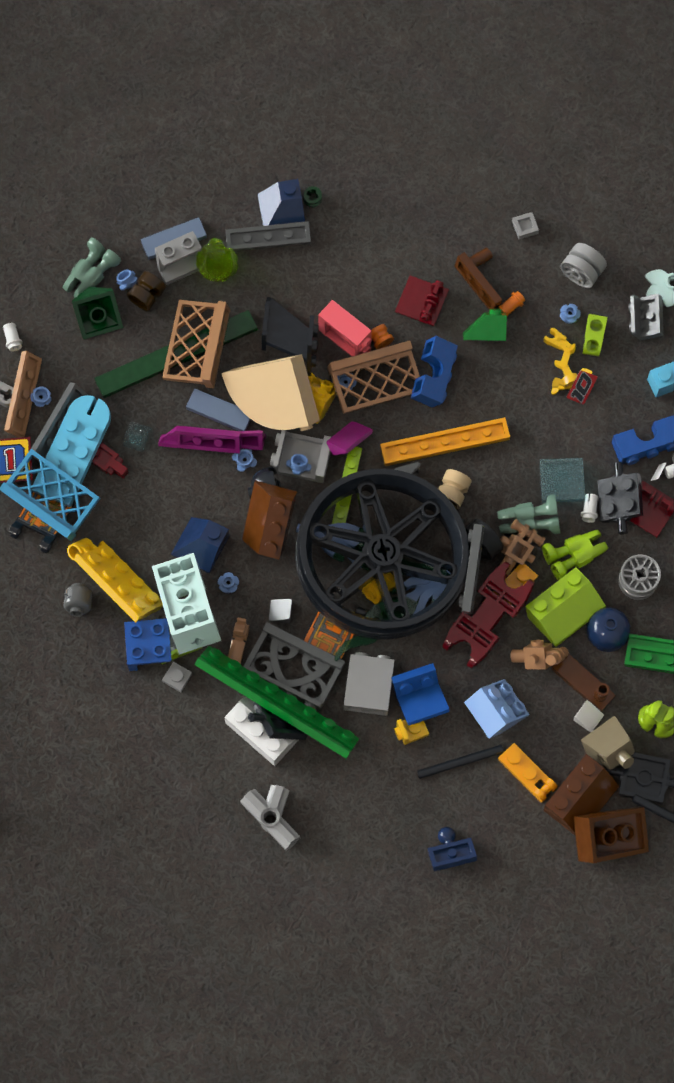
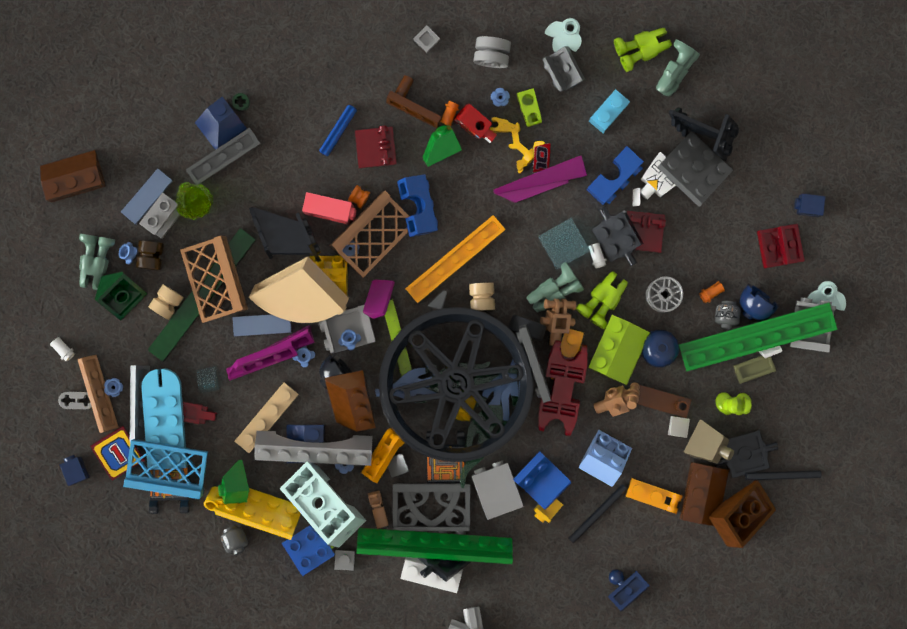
camera: 25 degrees left, 15 degrees up
none -> reddish brown slope [40,150,106,203]
none -> tan wheel [148,284,184,320]
none -> green slope [218,460,249,504]
none -> tan plate [235,382,299,453]
none -> light grey arch [255,431,372,466]
none -> blue axle [319,105,357,156]
none -> light orange plate [361,428,404,483]
none -> red torso [453,104,497,143]
none -> magenta wedge [493,155,587,203]

